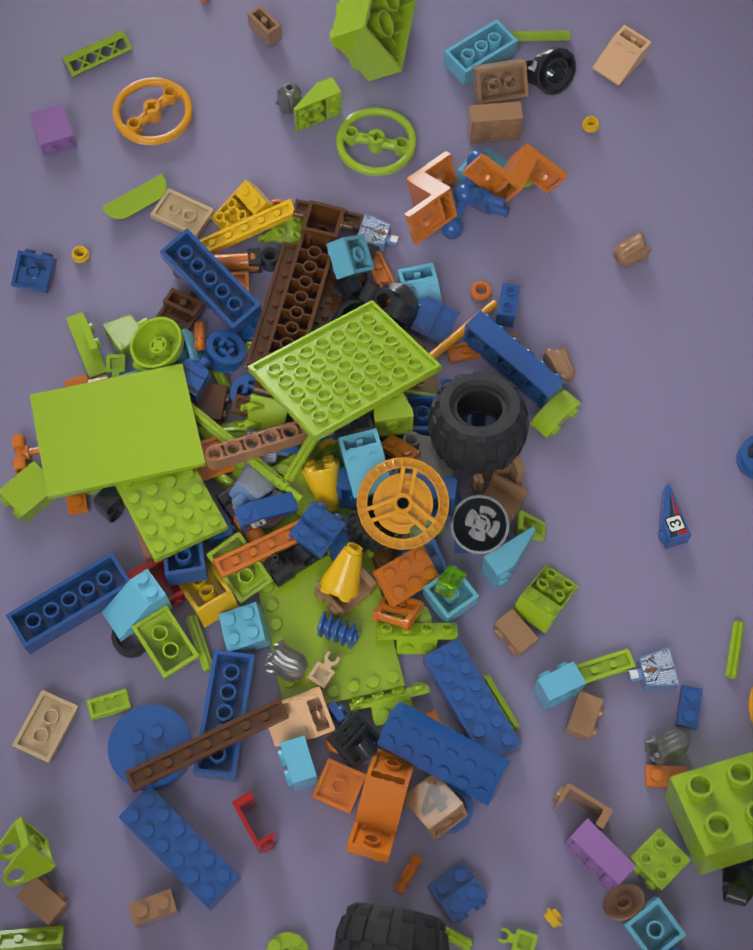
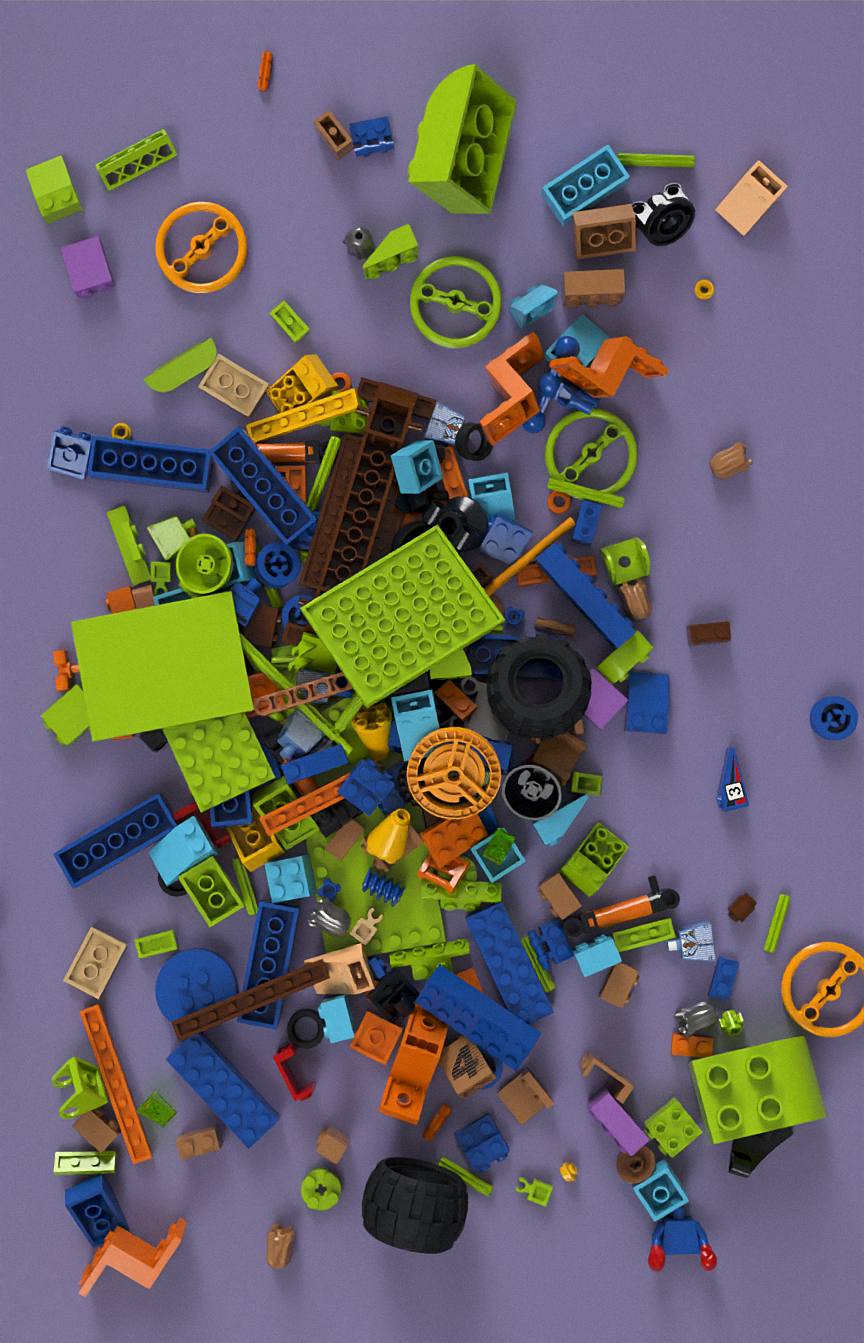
camera: 10 degrees right, 20 degrees up
none -> lime slope [26,155,84,224]
none -> orange plate [79,1003,153,1165]
none -> blue brick [87,435,213,493]
none -> clear neon green slope [137,1090,177,1127]
none -> lime plate [269,301,310,344]
none -> black tyre [287,1009,325,1049]
none -> lime axle [307,436,341,511]
none -> medium nougat brick [315,1125,350,1164]
none -> blue plate [317,878,341,902]
none -> medium nougat tile [325,820,365,861]
none -> blue plate [349,116,394,157]
none -> black tyre [455,422,493,461]
none -> medium nougat bracket [497,1067,554,1124]
none -> medium azure slope [509,284,558,330]
none -> blue plate [528,919,574,970]
none -> lime piece [545,408,638,501]
none -> lime axle [547,478,625,508]
none -> piece [562,875,680,938]
none -> medium lavender brick [584,668,628,730]
none -> lime hose [599,537,650,587]
none -> blue slope [624,672,669,734]
none -> reddish brown brick [686,621,731,646]
none -> lime gear [719,1010,745,1036]
none -> reddish brown brick [727,893,757,923]

